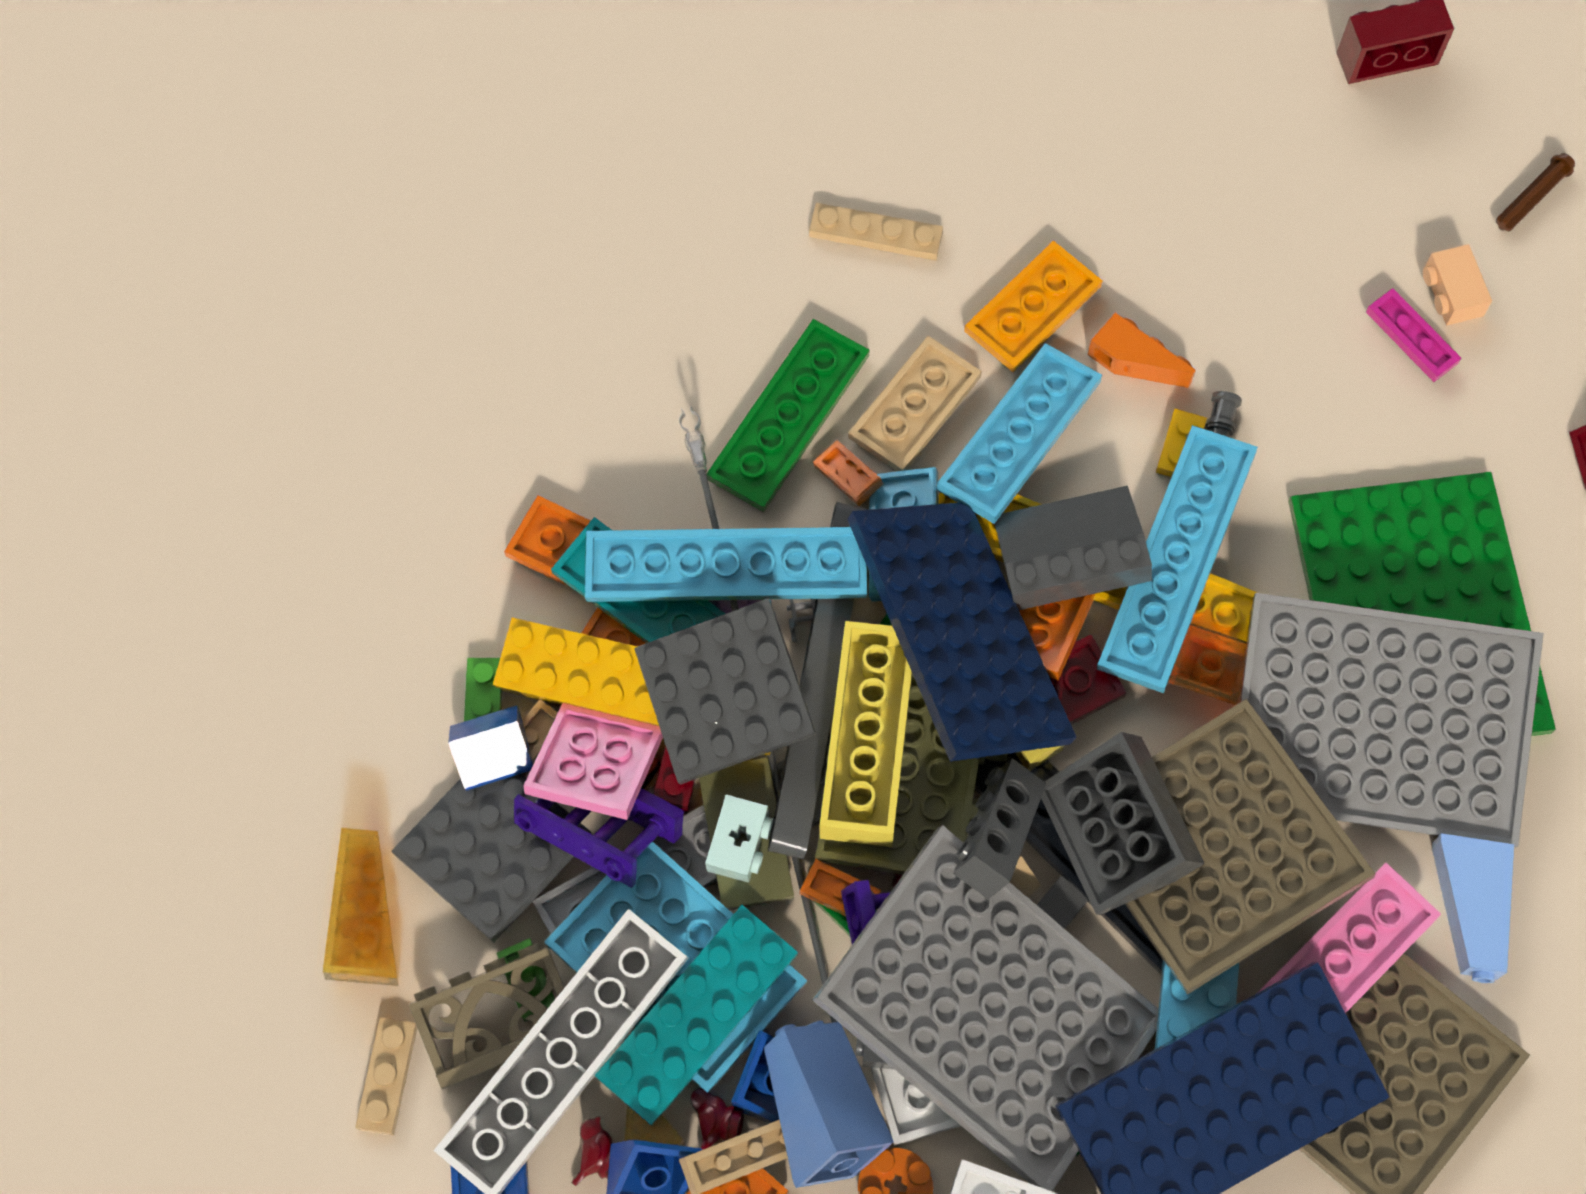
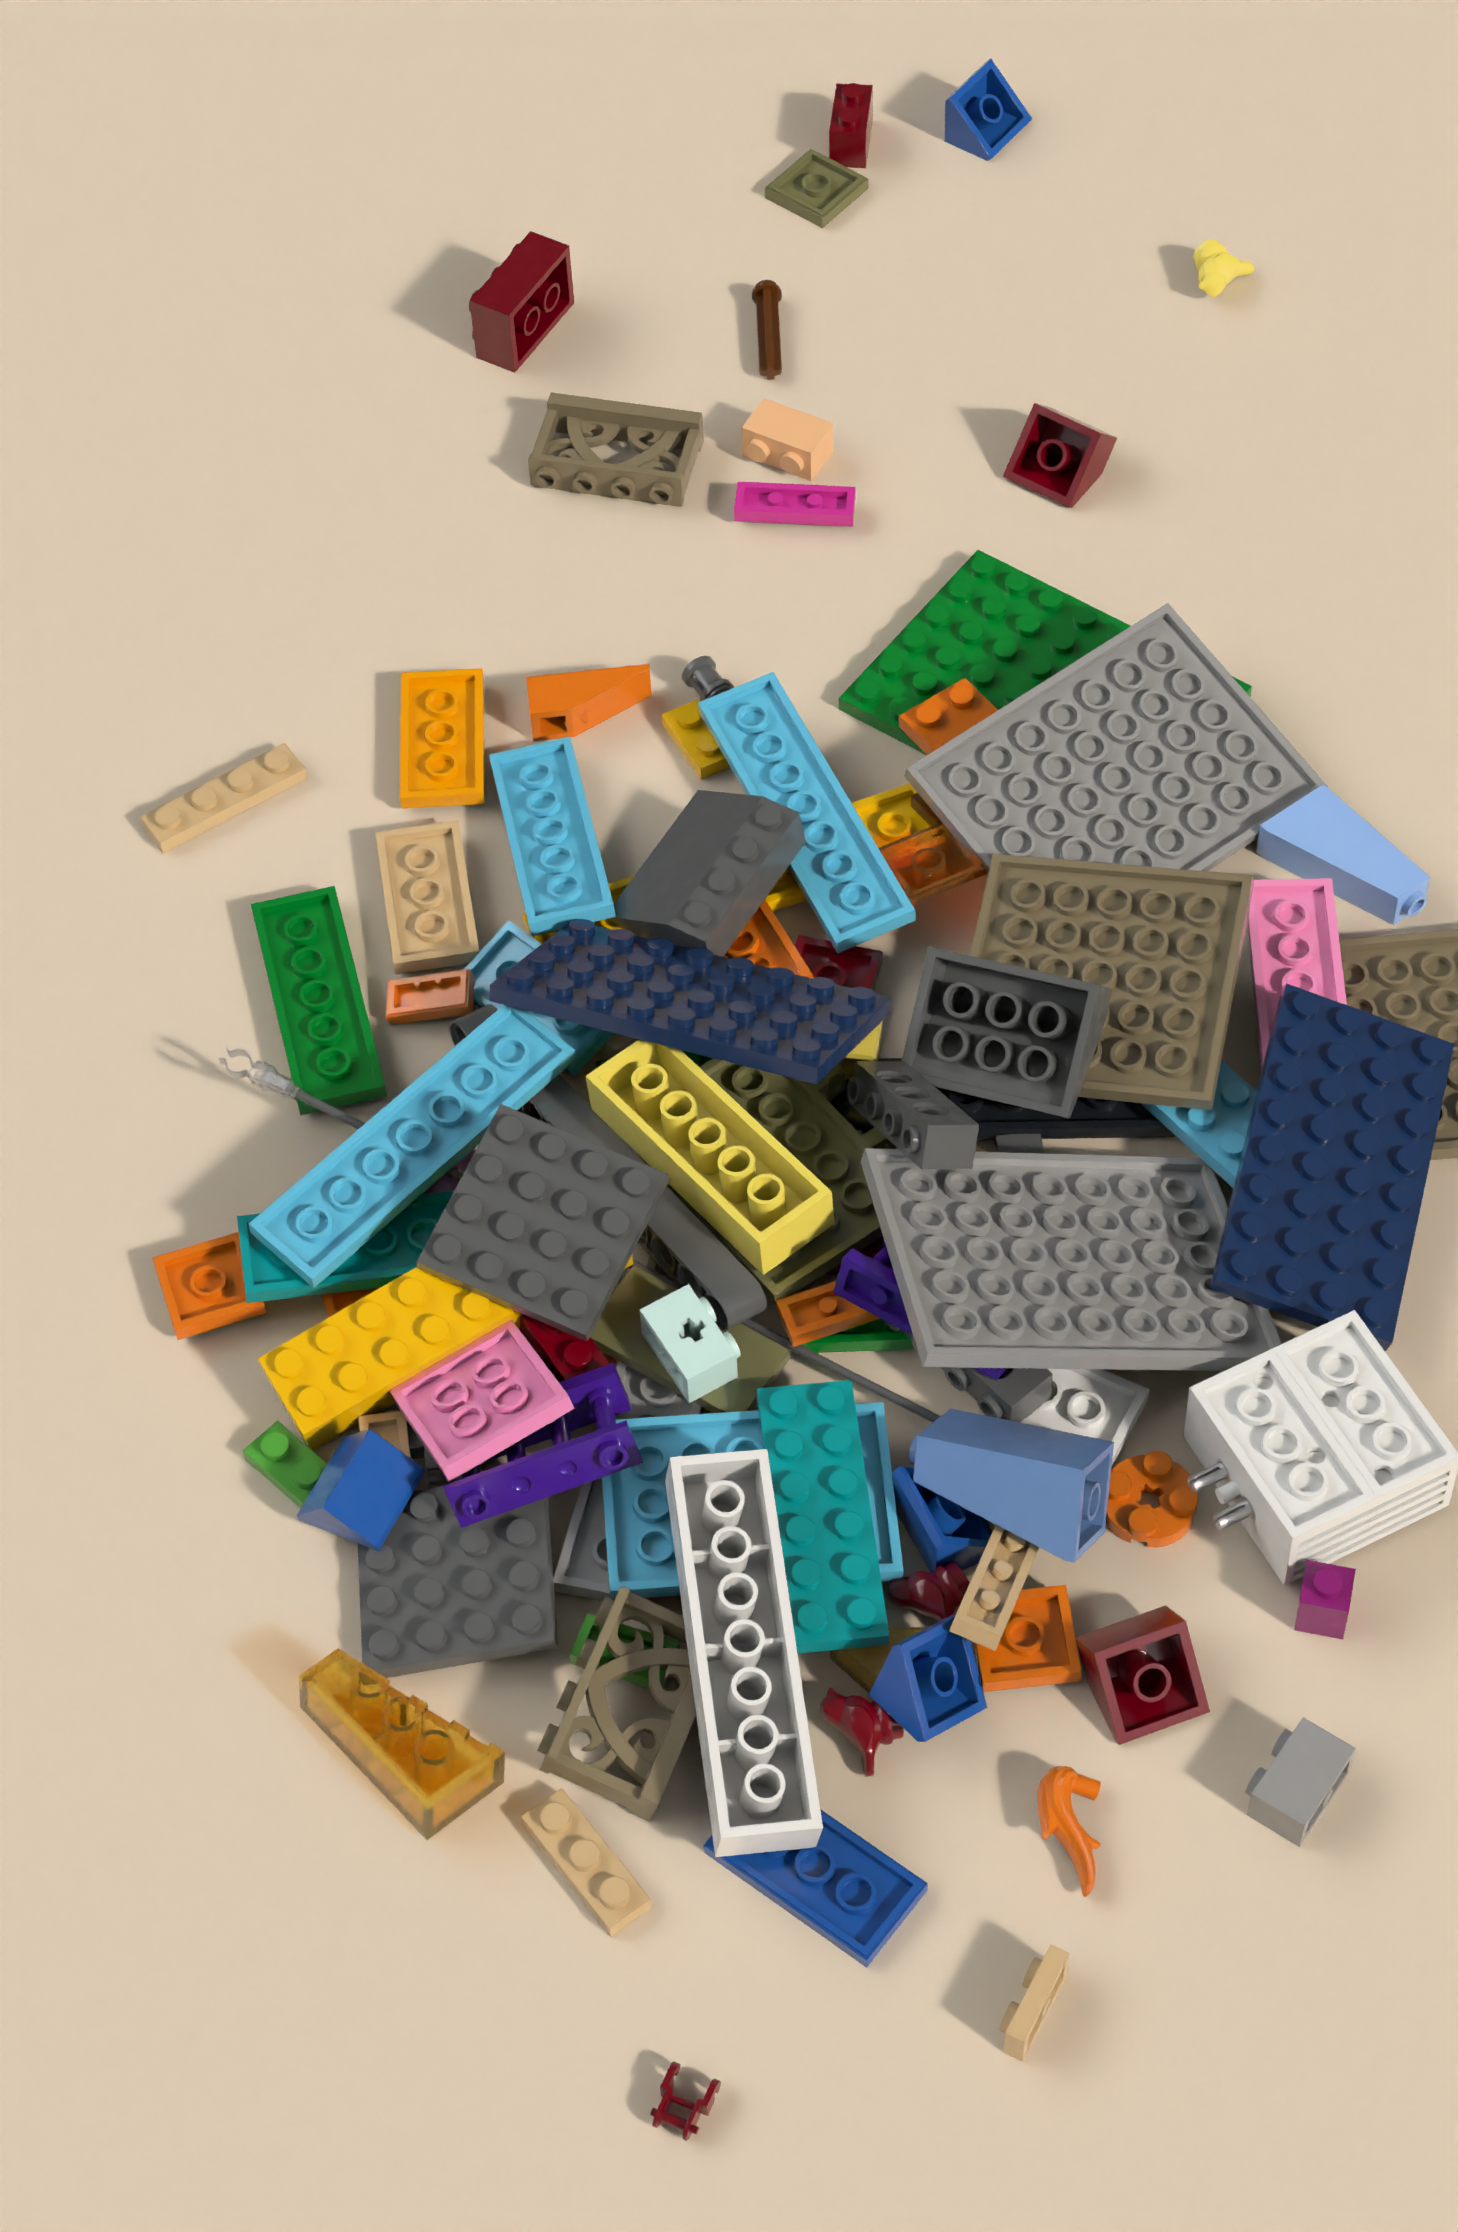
camera: 45 degrees left, 15 degrees down
none -> dark tan fence [528,392,704,507]
none -> orange plate [899,678,998,755]

